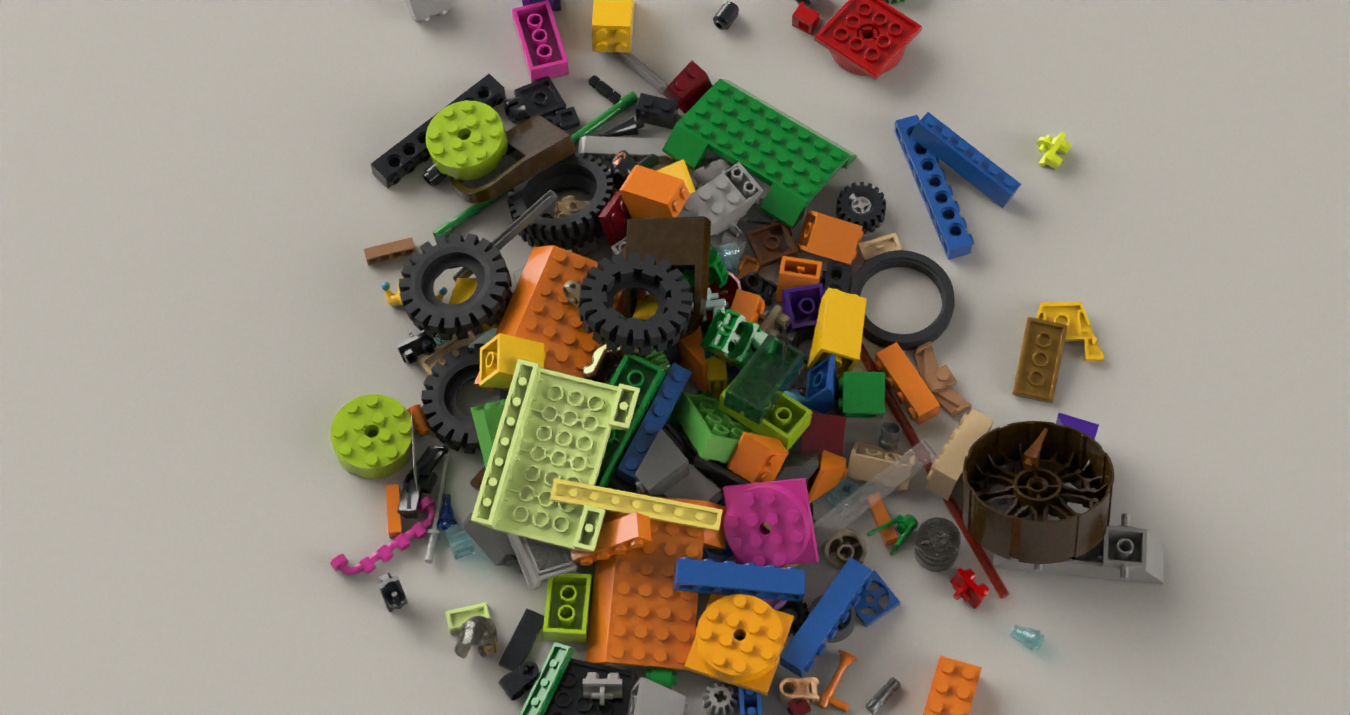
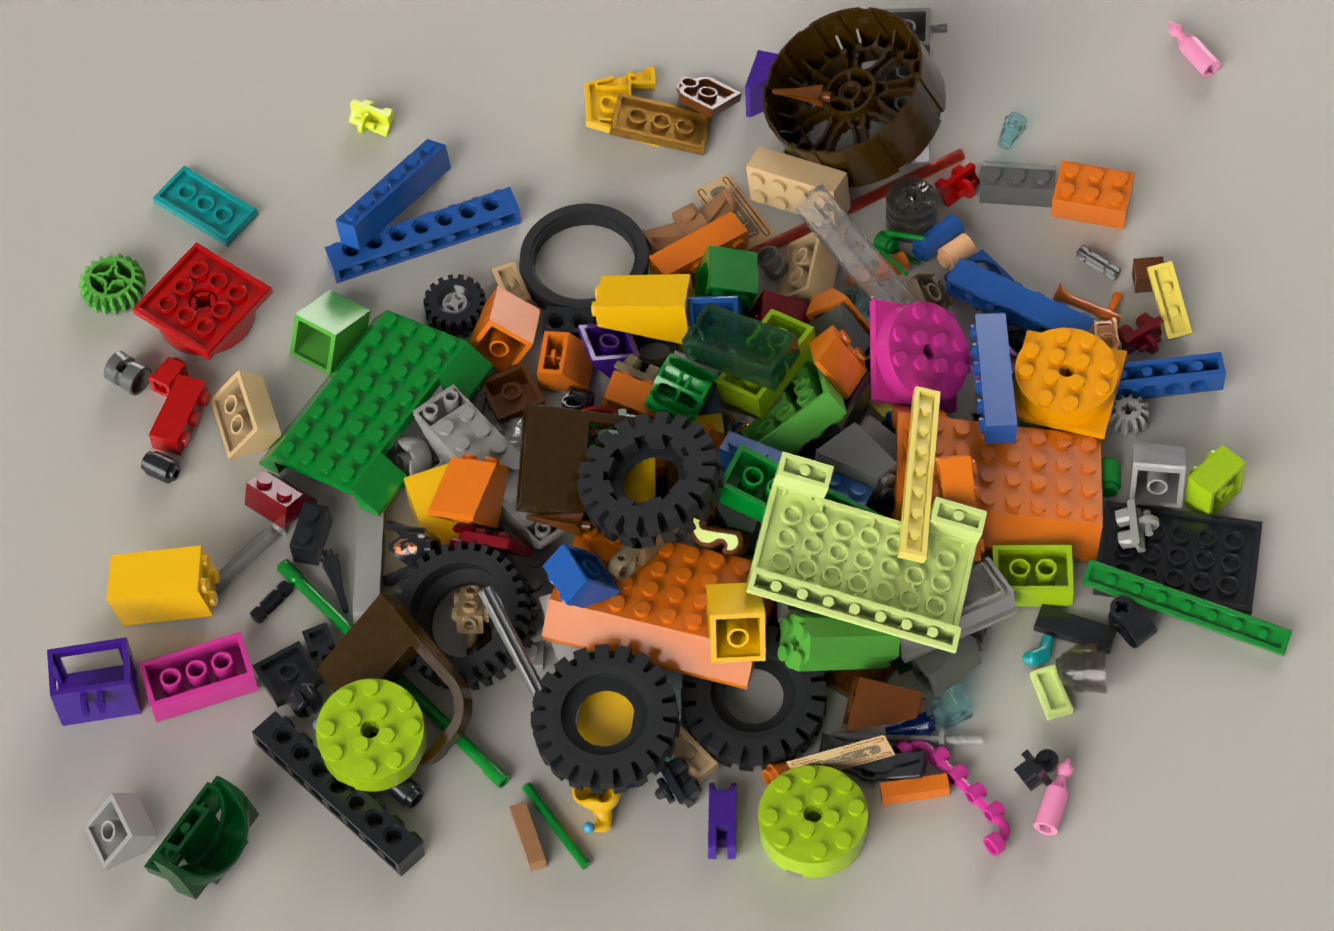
camera: 90 degrees left, 5 degrees down
none -> dark green piece [144,776,259,900]
none -> red brick [149,374,211,456]
none -> teal tile [153,166,259,247]
none -> tan slope [210,370,282,460]
none -> bright green slope [289,290,370,375]
none -> green bar [522,782,591,869]
none -> blue slope [543,544,621,608]
none -> reddish brown plate [676,77,741,118]
none -> tan sticker [692,173,776,251]
none -> dark purple piece [708,783,737,859]
none -> reddish brown slope [841,676,925,731]
none -> blue brick [911,214,965,262]
none -> light nougat brick [937,233,976,270]
none -> dark grey slope [979,161,1056,208]
none -> teal arm [1022,635,1054,667]
none -> bright pink wheel [1034,758,1074,835]

